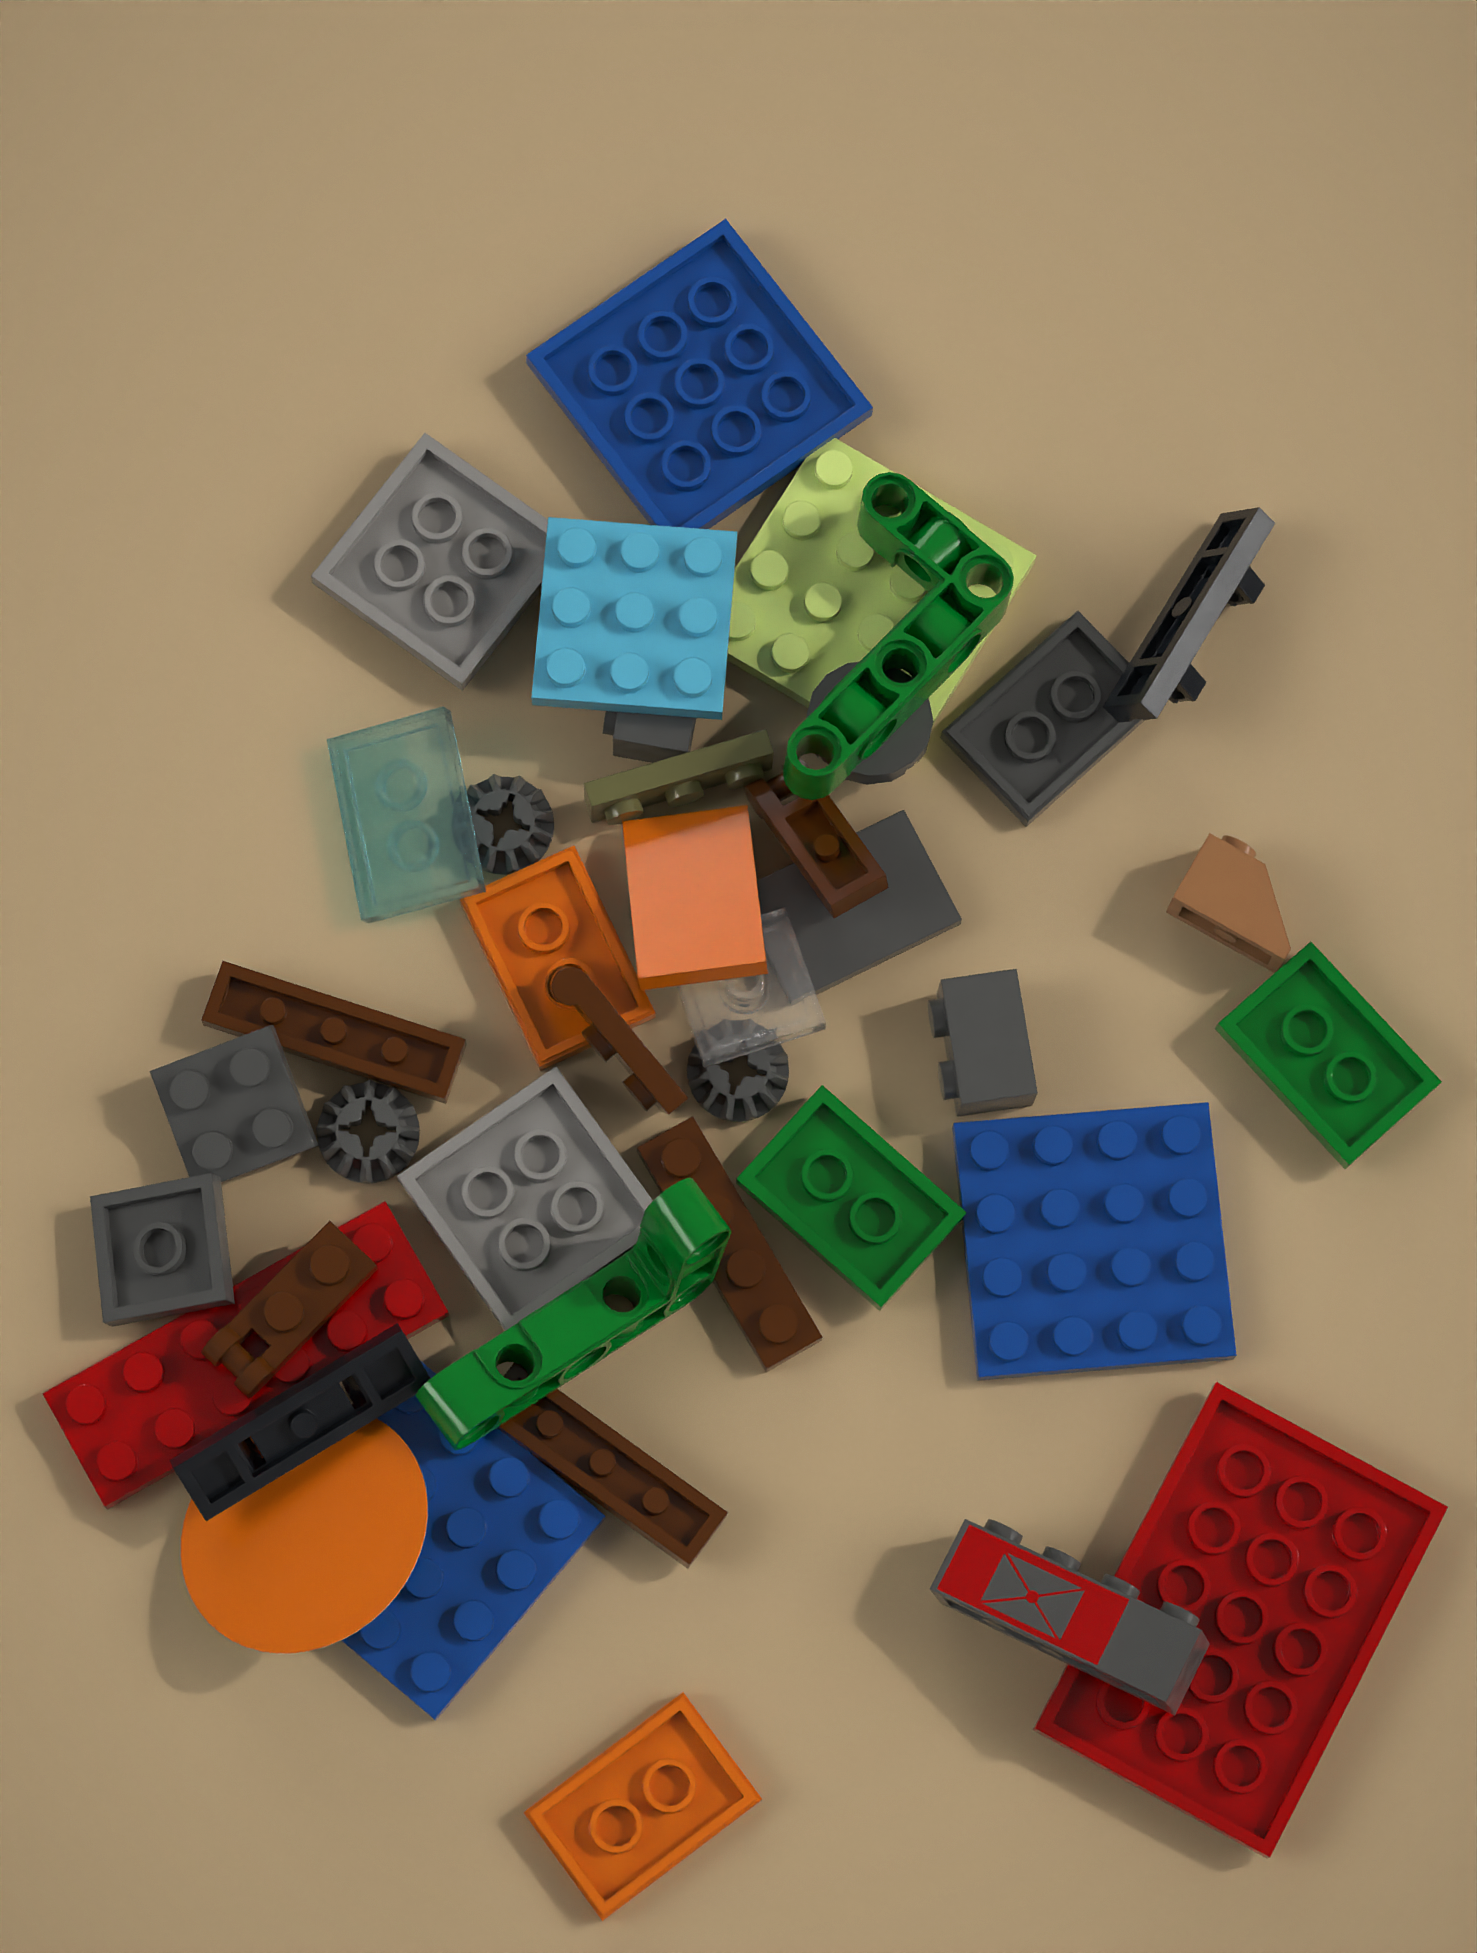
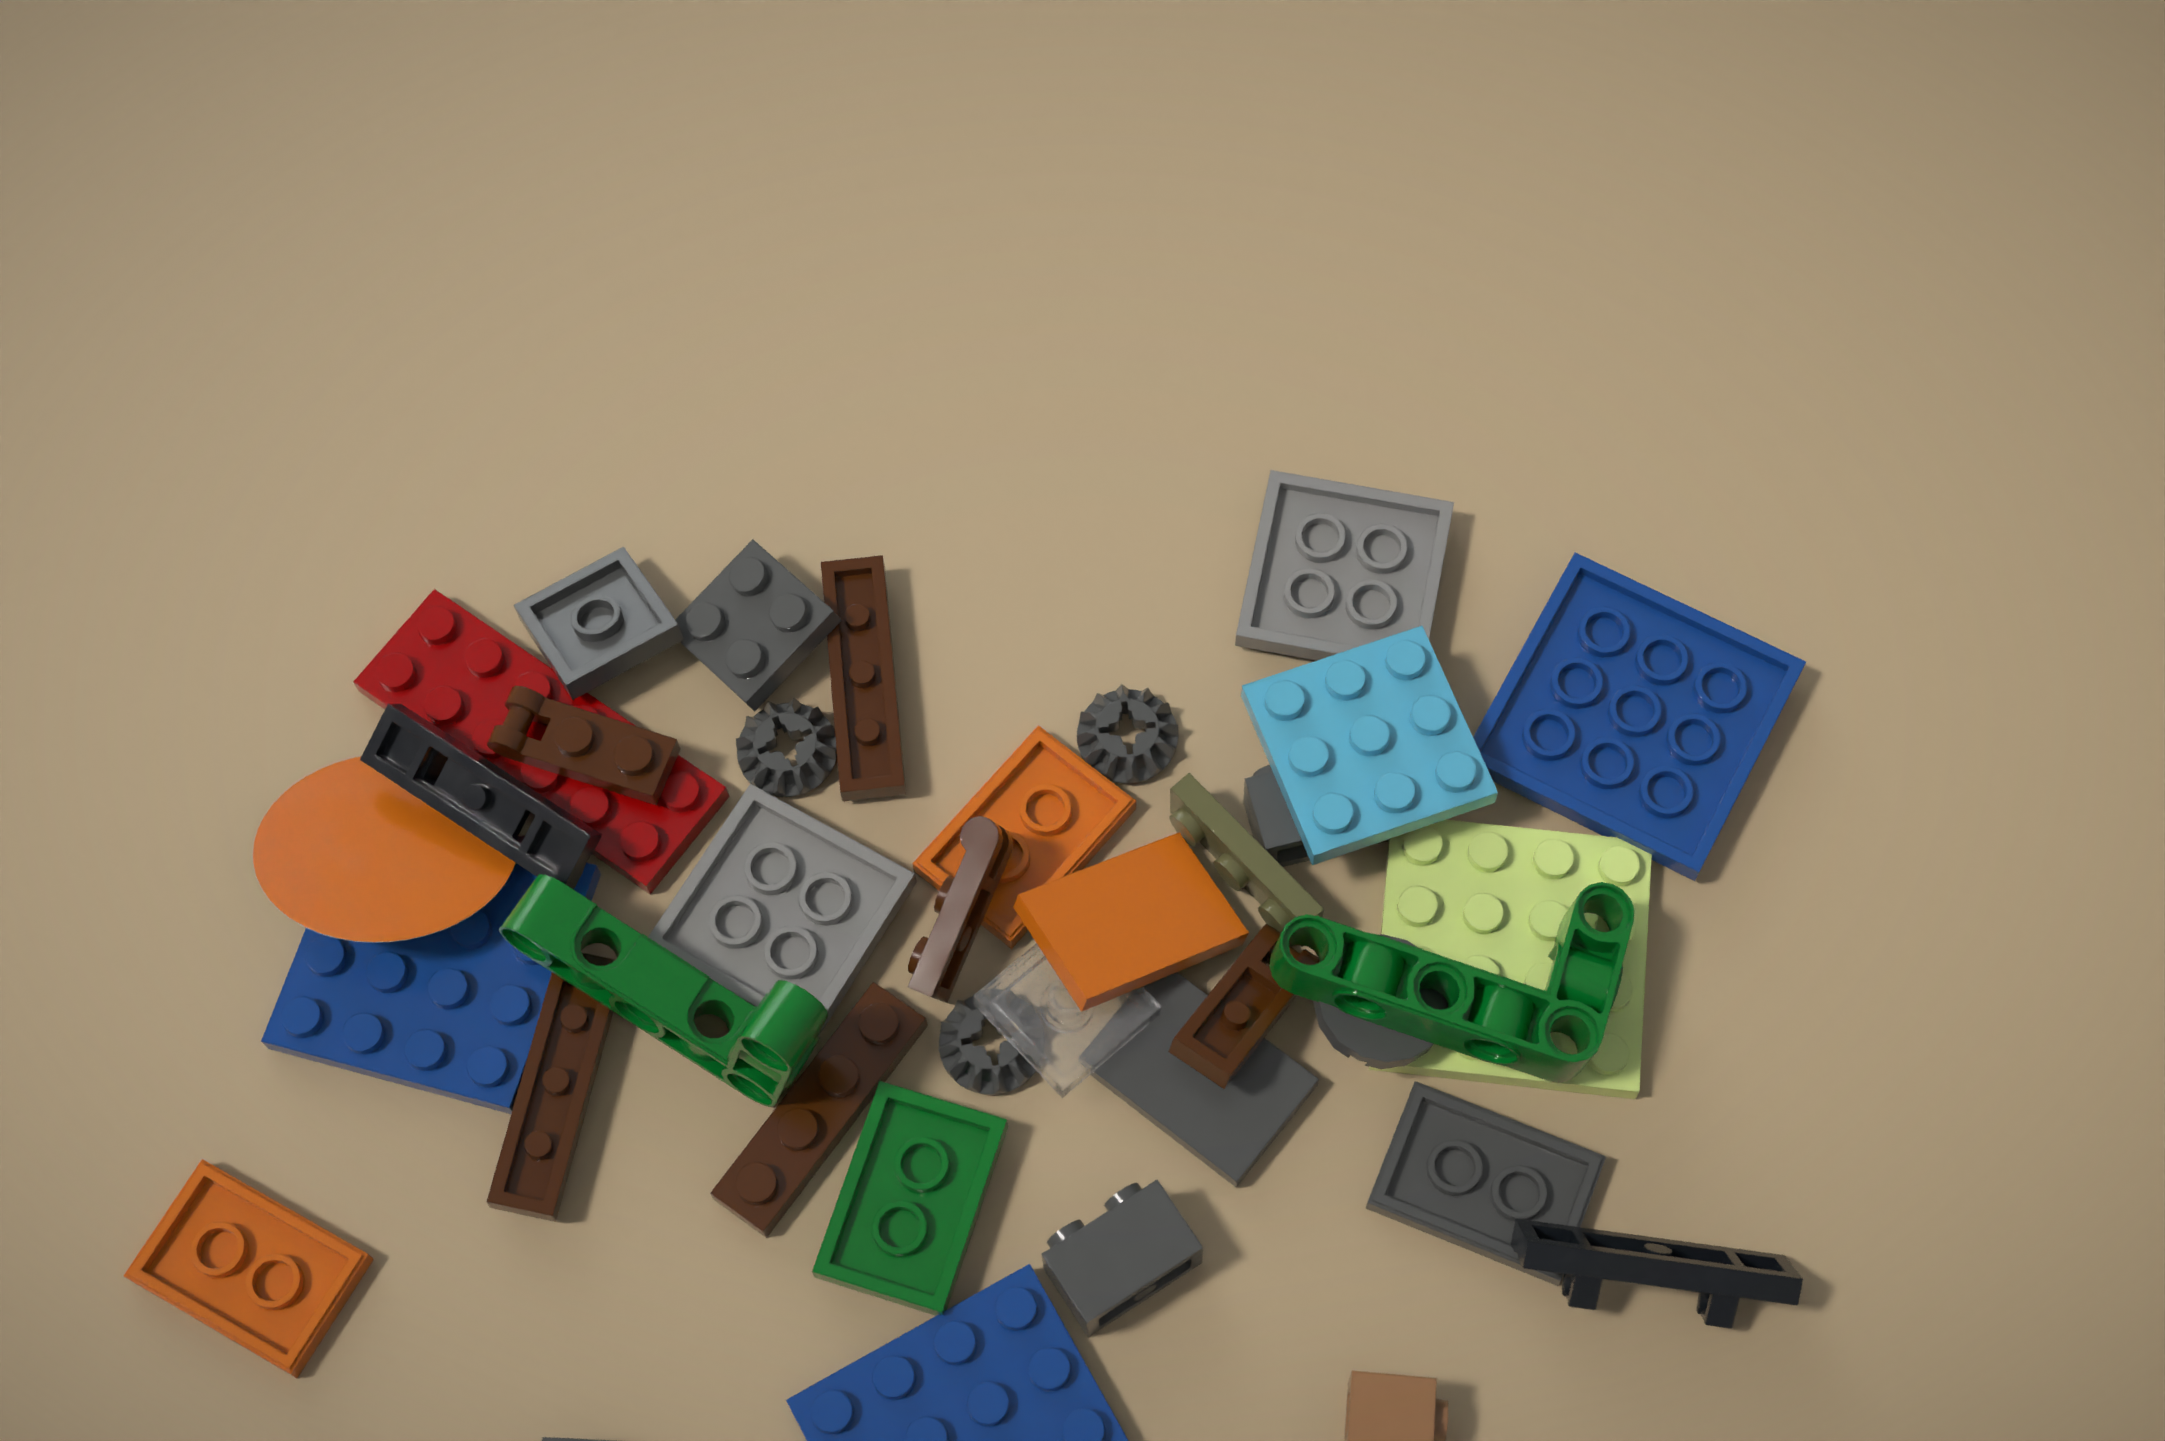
camera: 75 degrees right, 10 degrees down
clear light blue tile [326,706,486,924] -> none

